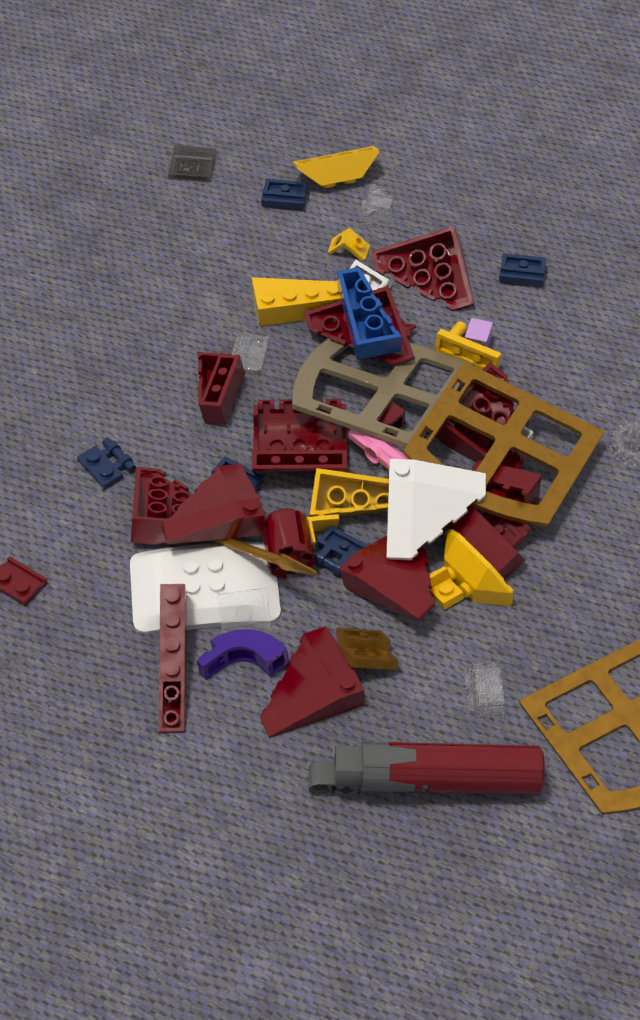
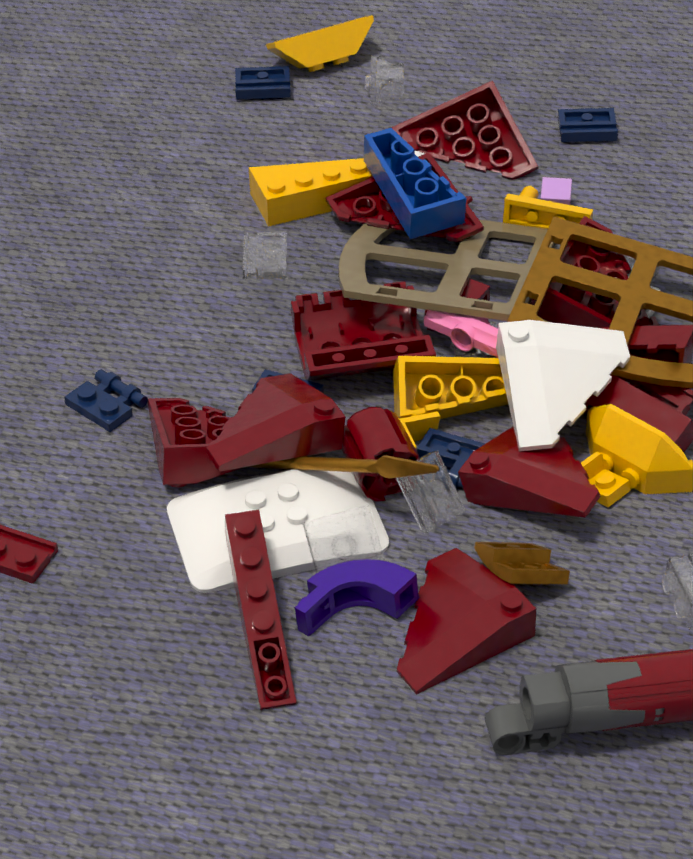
camera: 10 degrees left, 10 degrees down
clear smoke tile [168,145,216,182] -> none
dark red wedge [197,352,245,425] -> none
yellow bracket [327,228,370,261] -> none
none -> clear plate [396,450,466,533]

